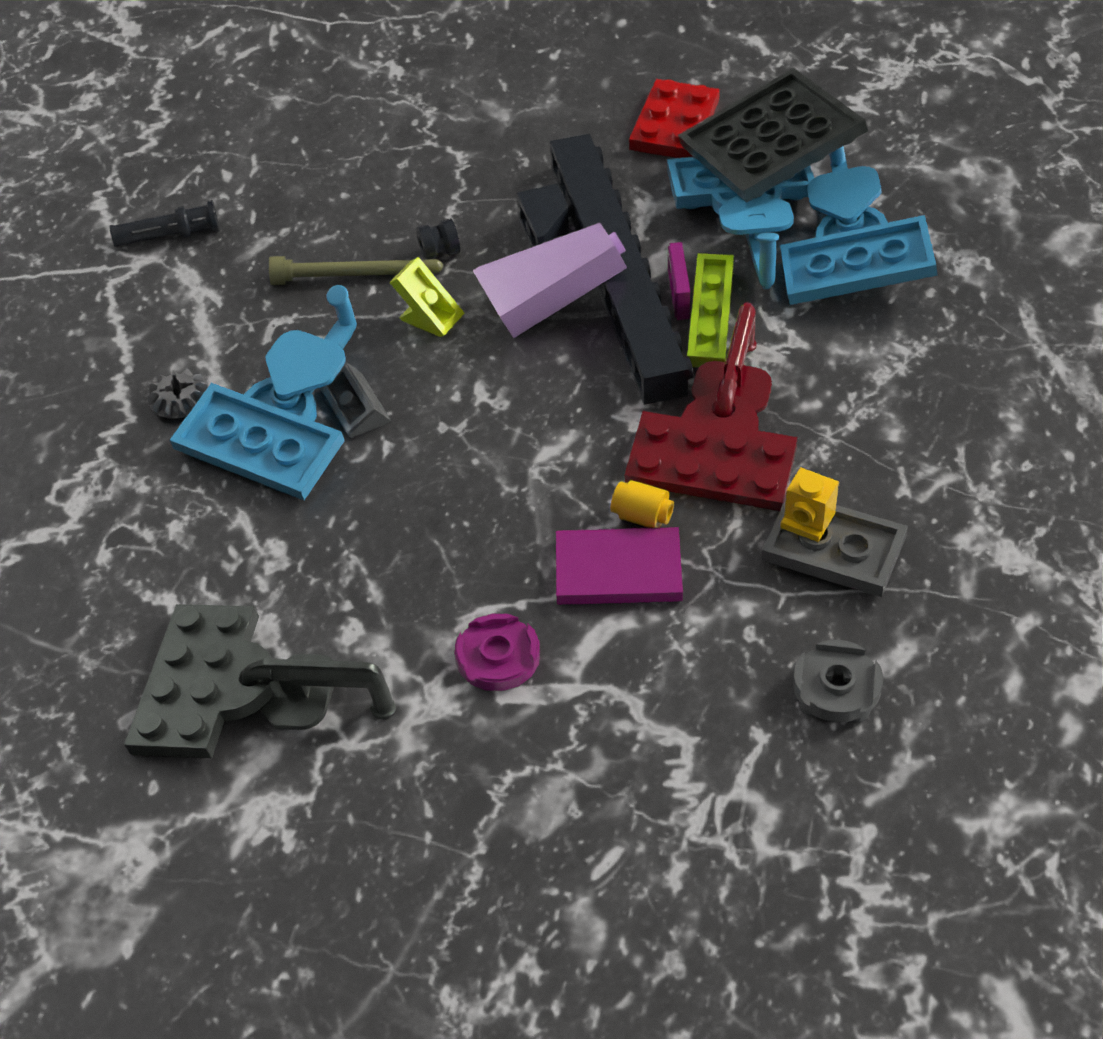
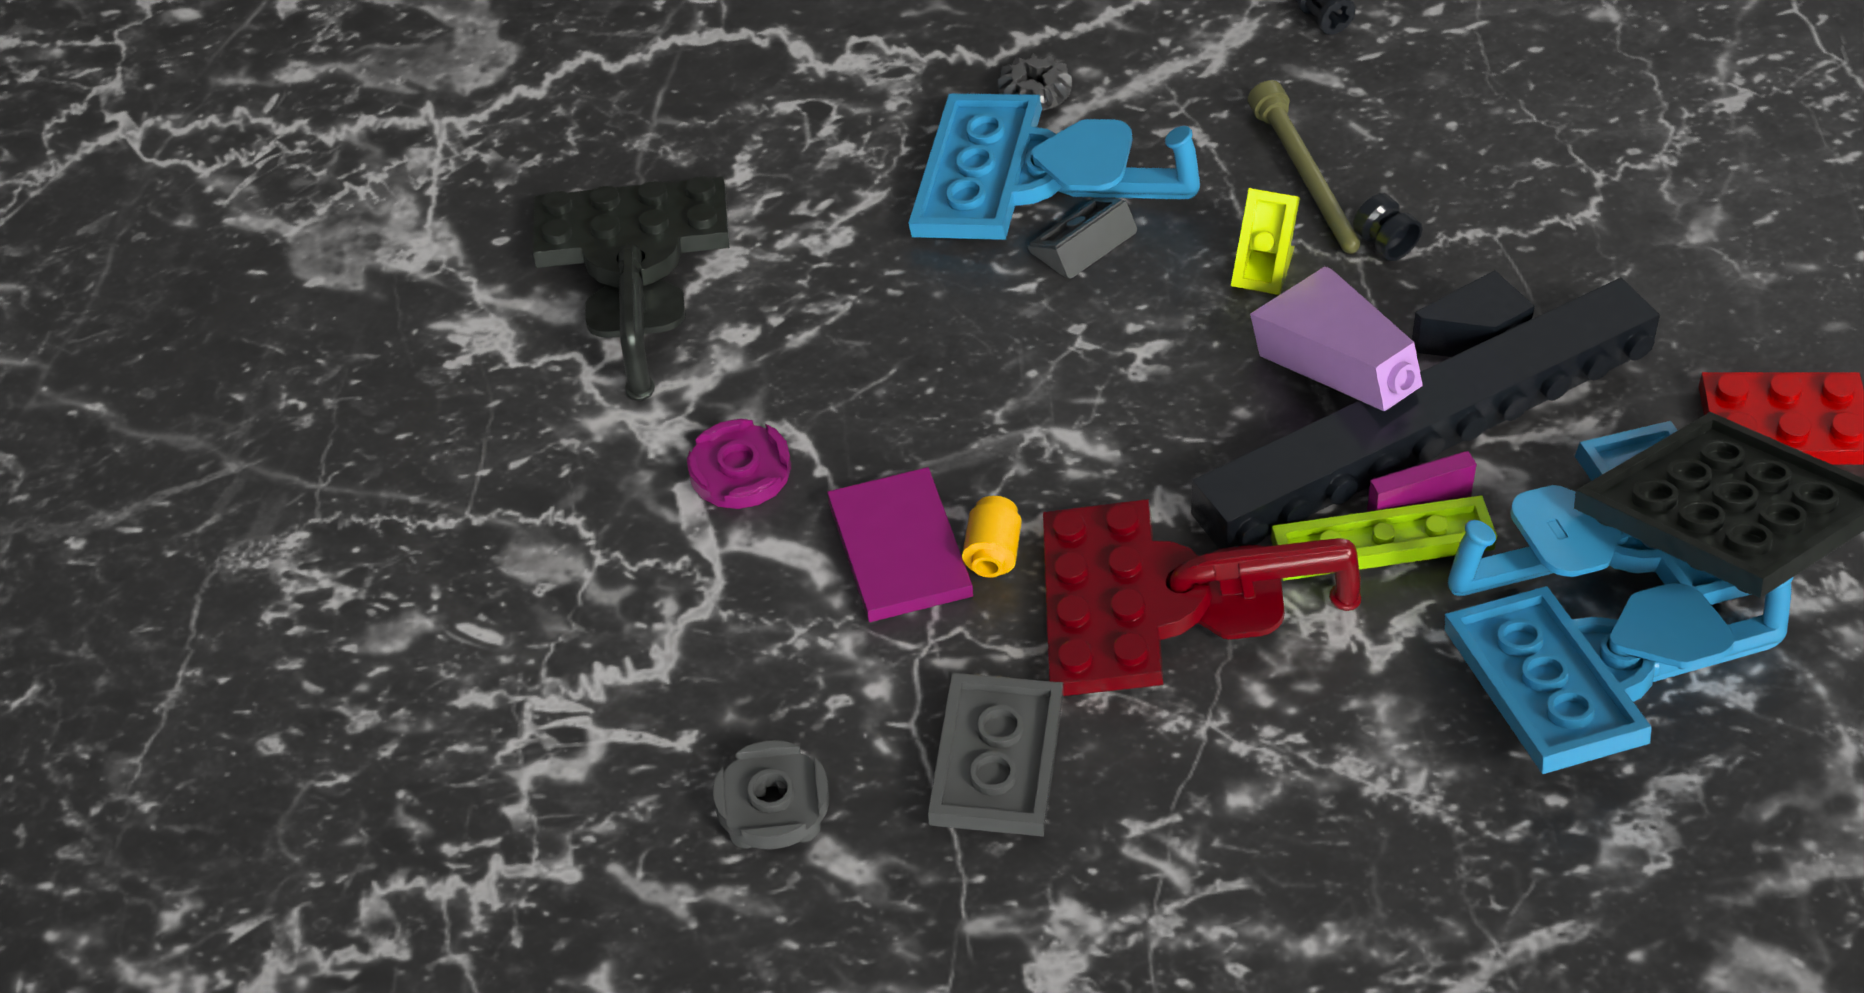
camera: 75 degrees right, 0 degrees up
yellow brick [780,467,839,542] -> none

